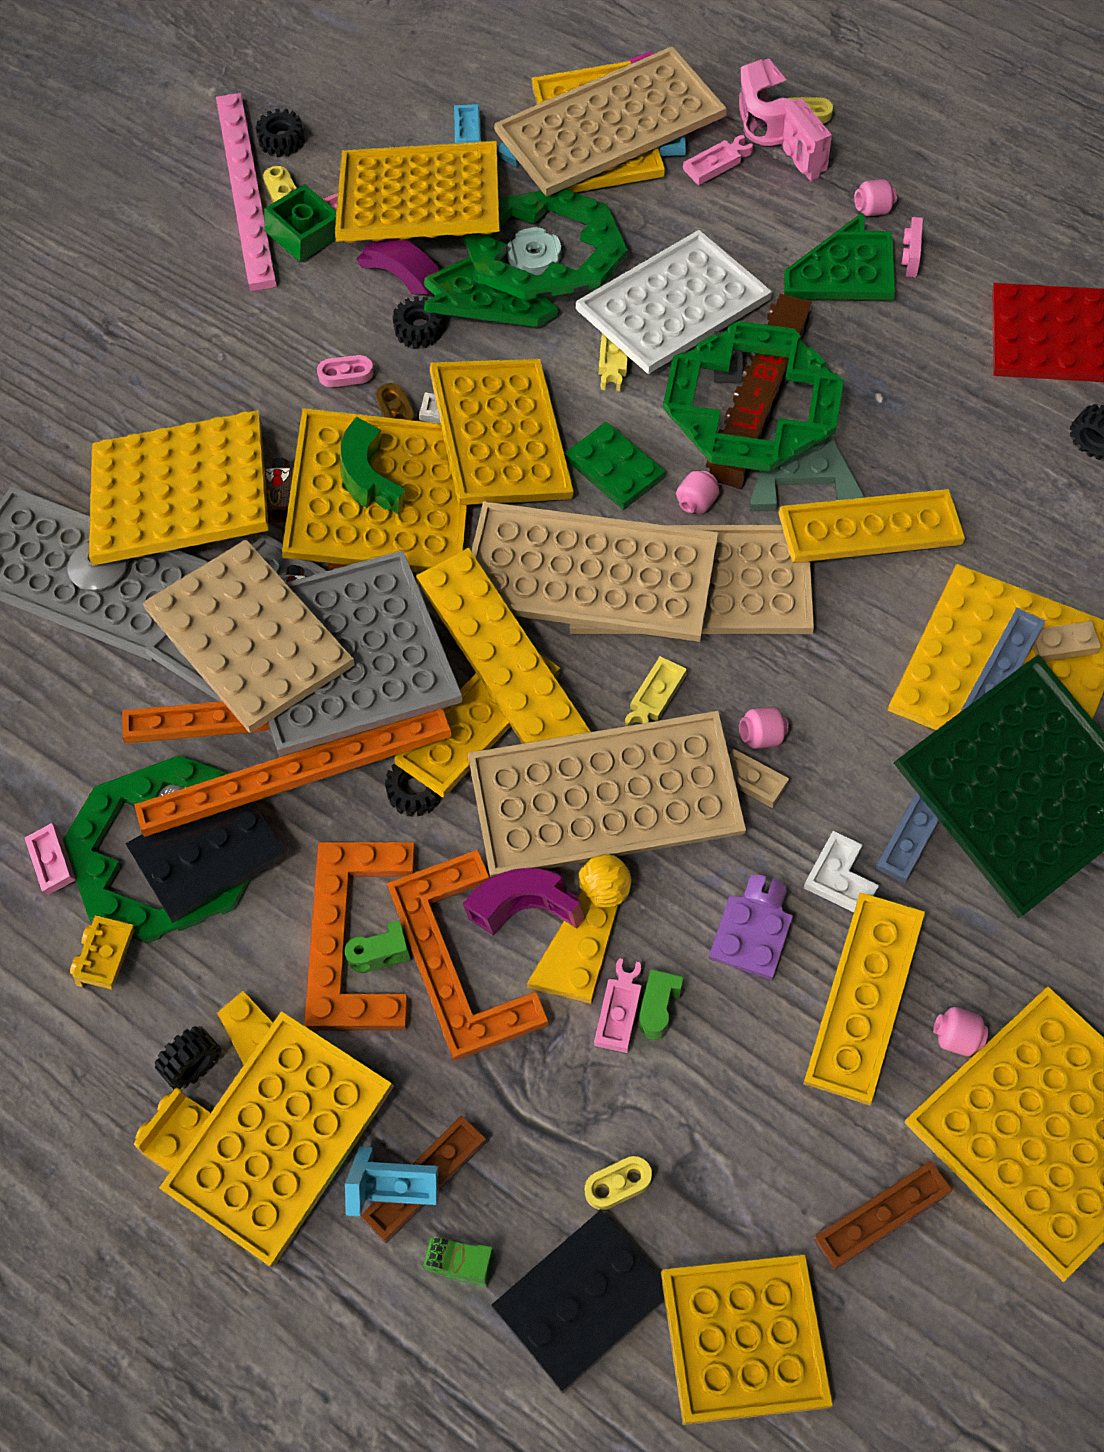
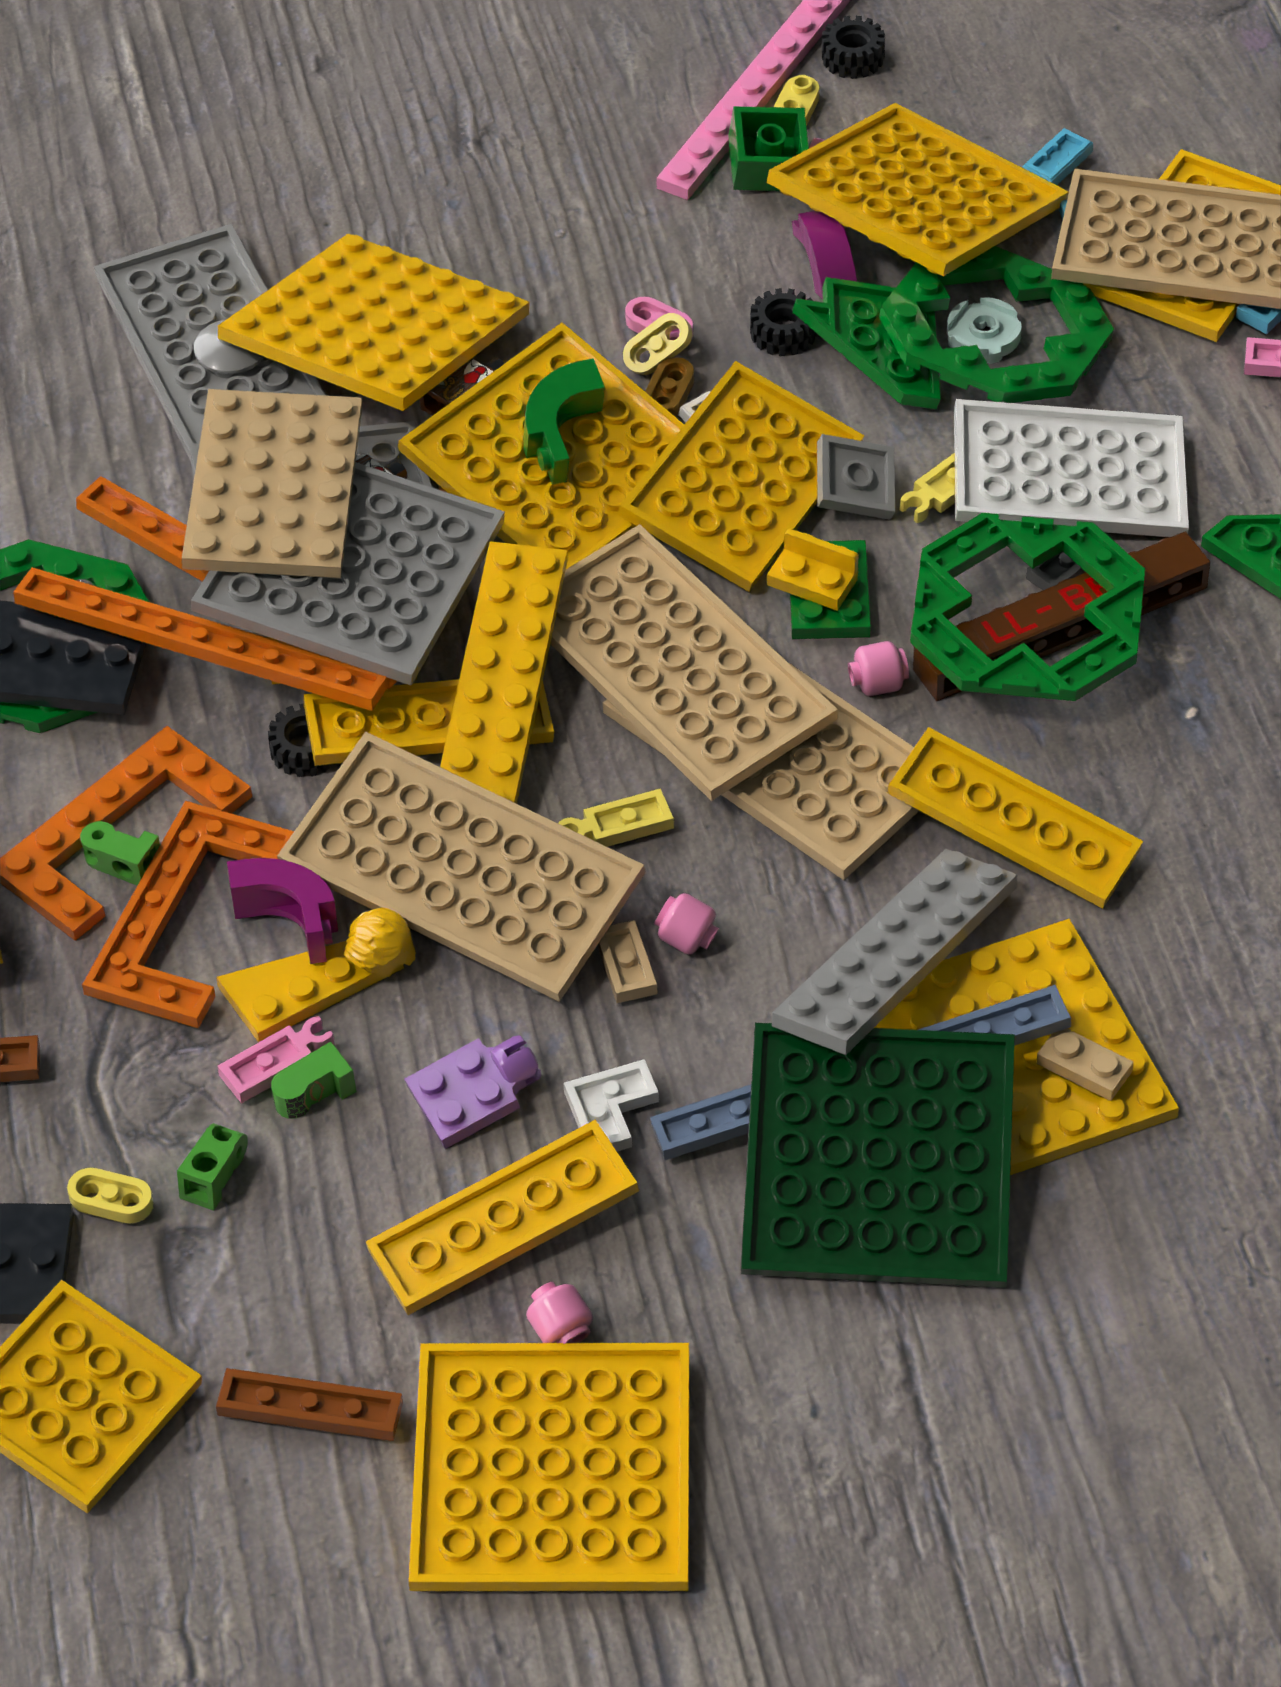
camera: 40 degrees right, 10 degrees down
sand green wing [750,433,864,511] -> none
none -> bright green leg [177,1123,248,1211]
none -> light yellow plate [623,313,692,375]
none -> yellow bracket [767,528,858,611]
none -> light grey plate [772,849,1018,1055]
none -> light grey plate [817,434,895,520]

